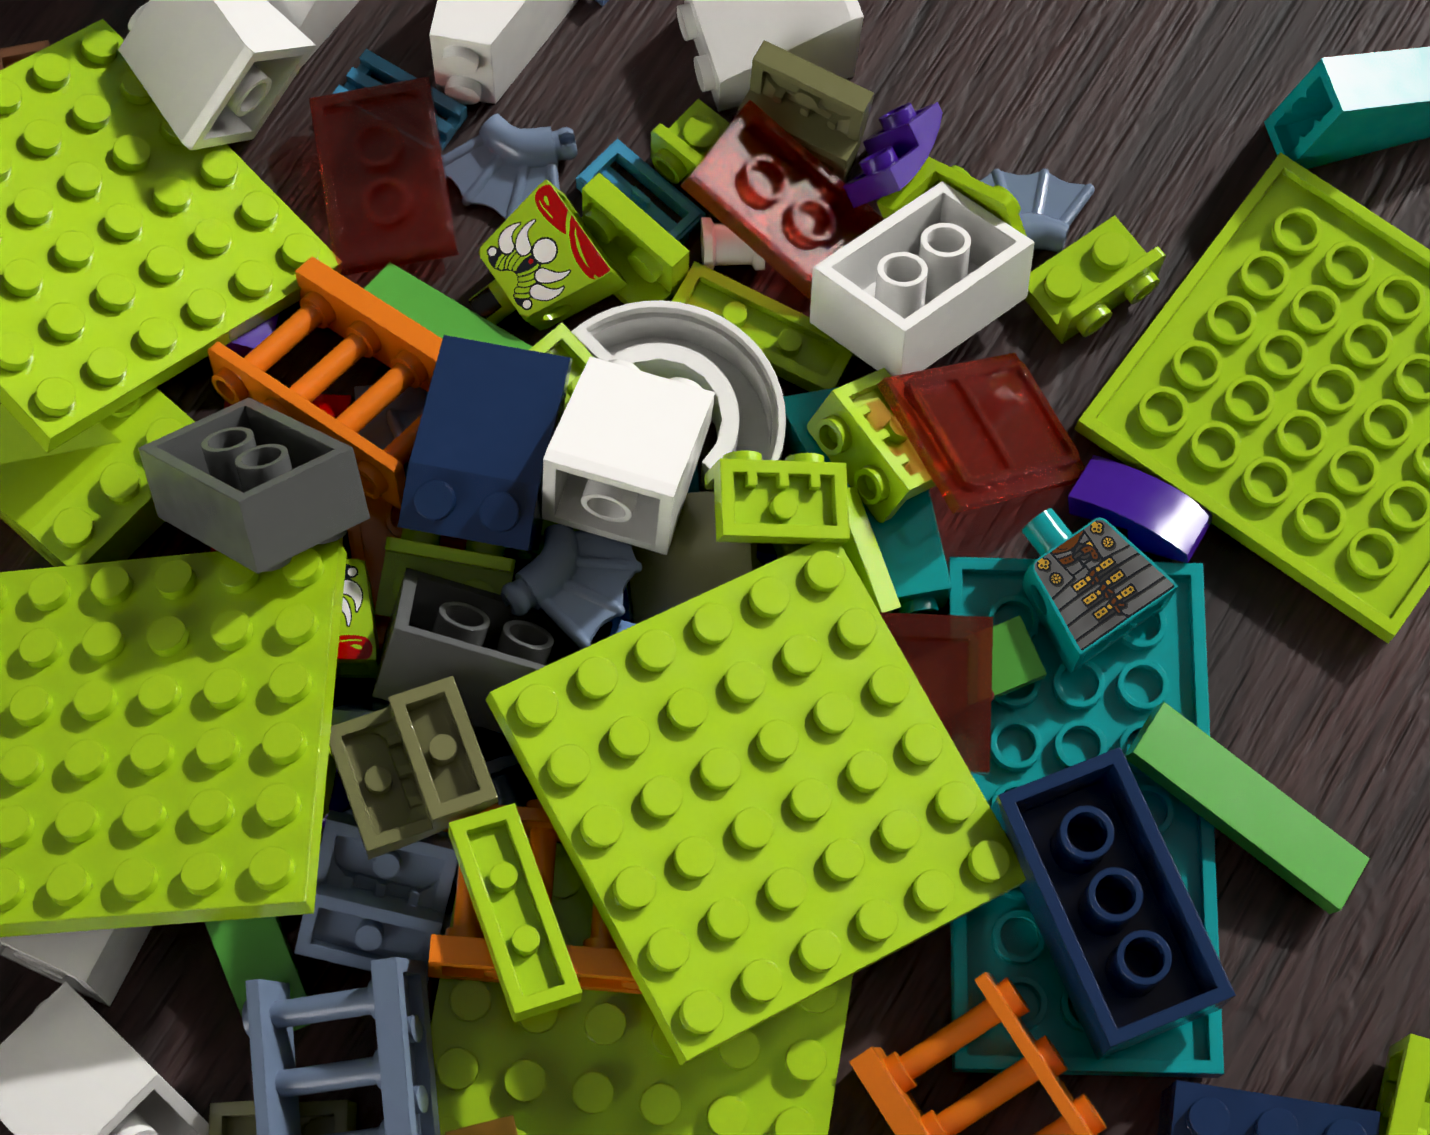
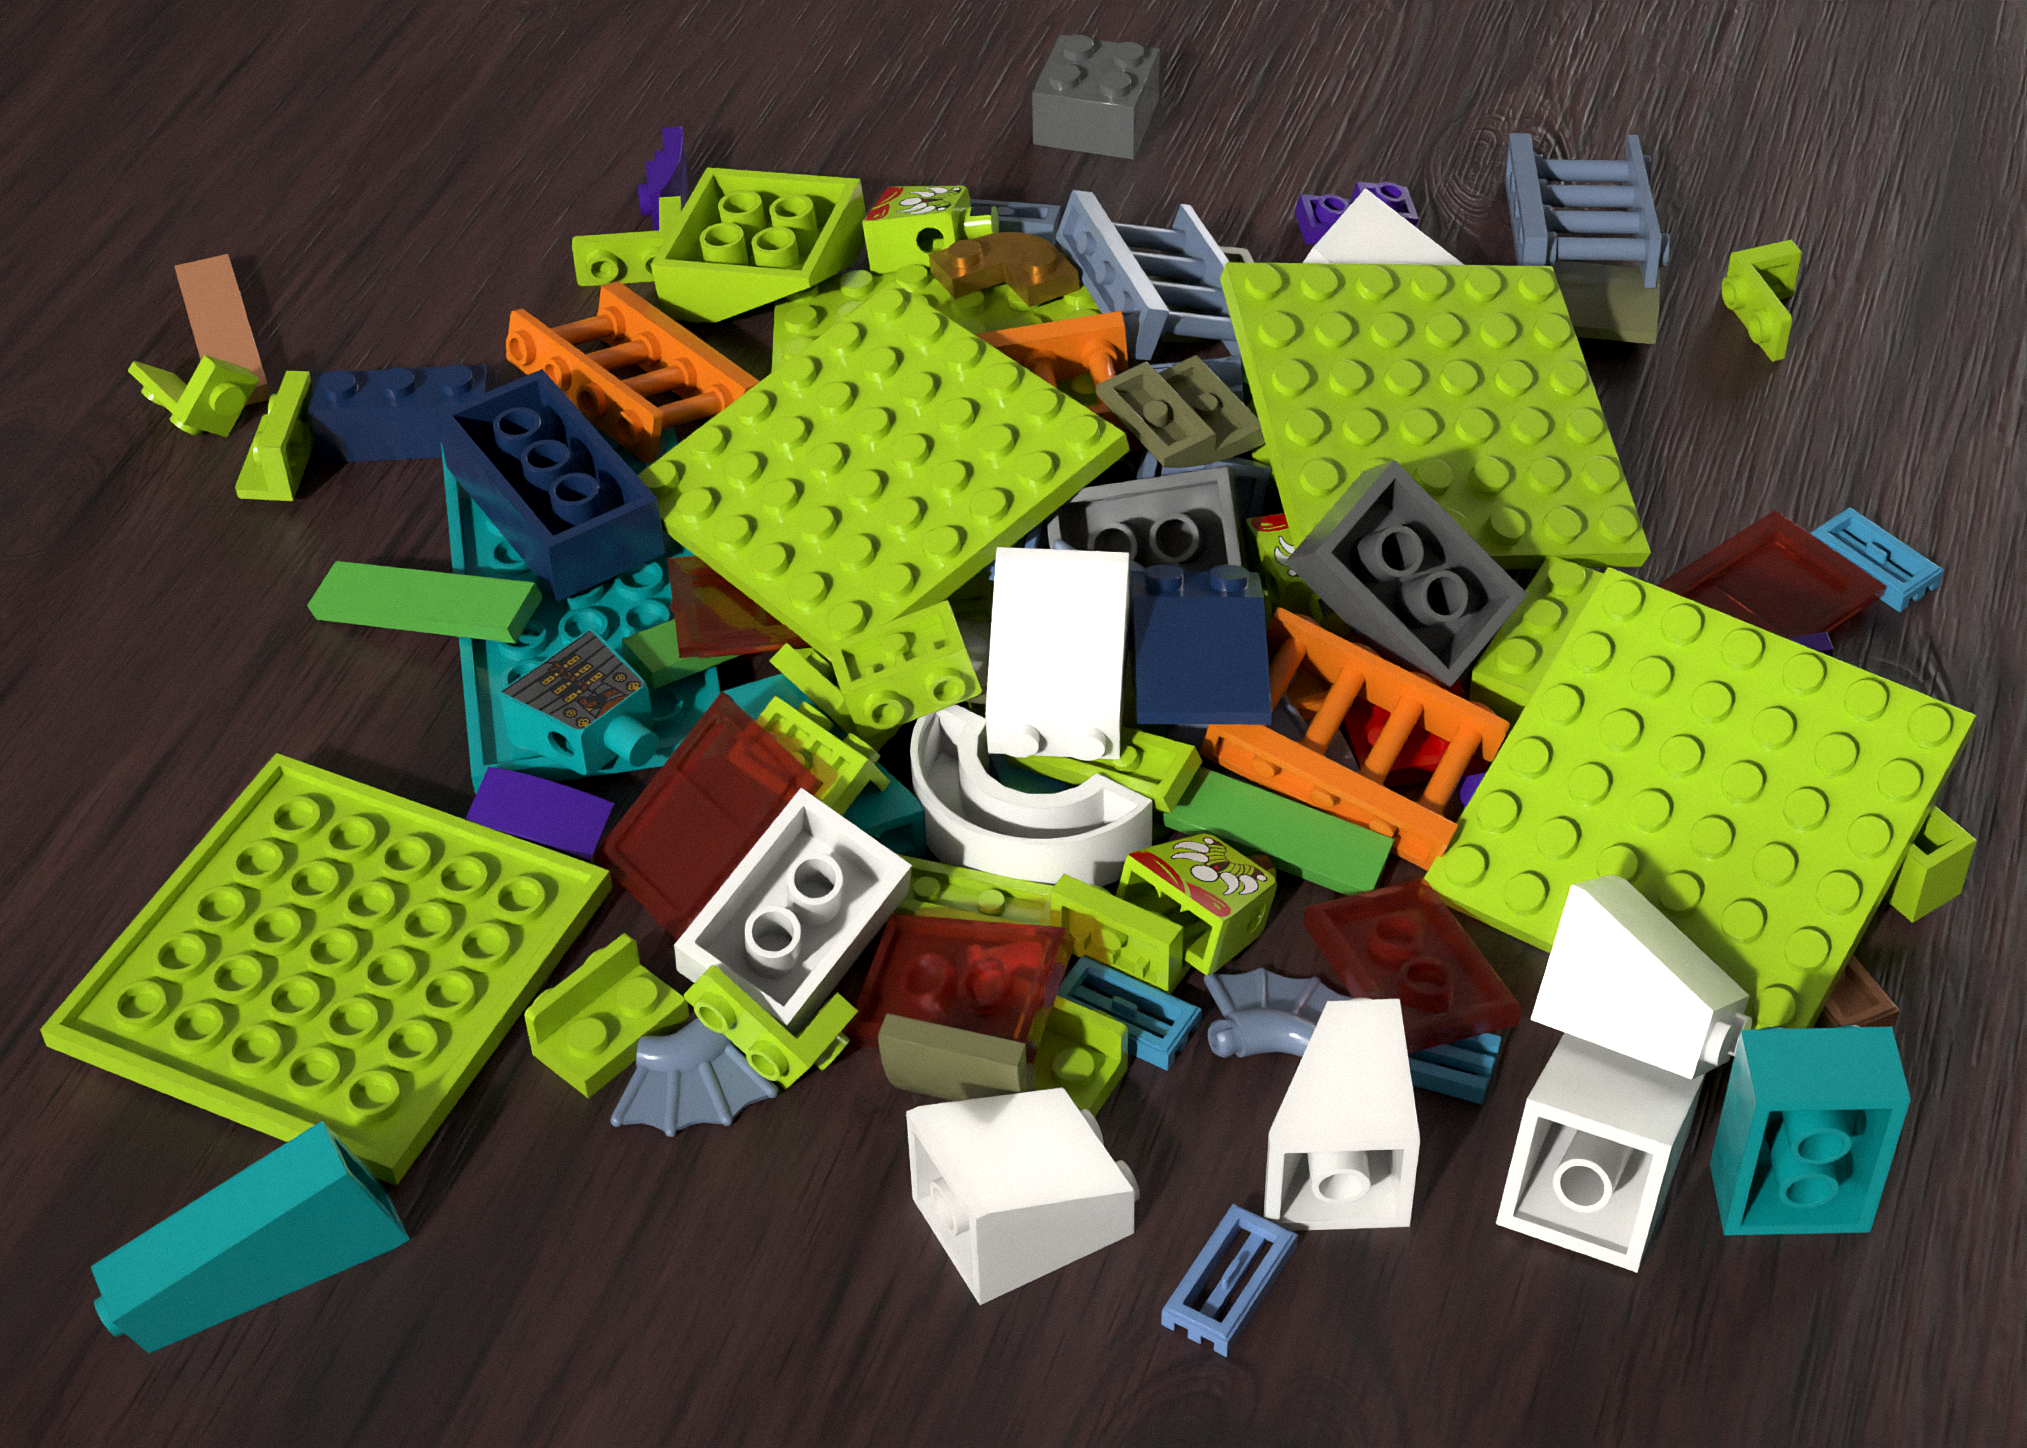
camera: 175 degrees right, 25 degrees down
lime plate [448,803,583,1022] -> none
dark purple slope [843,102,943,208] -> none

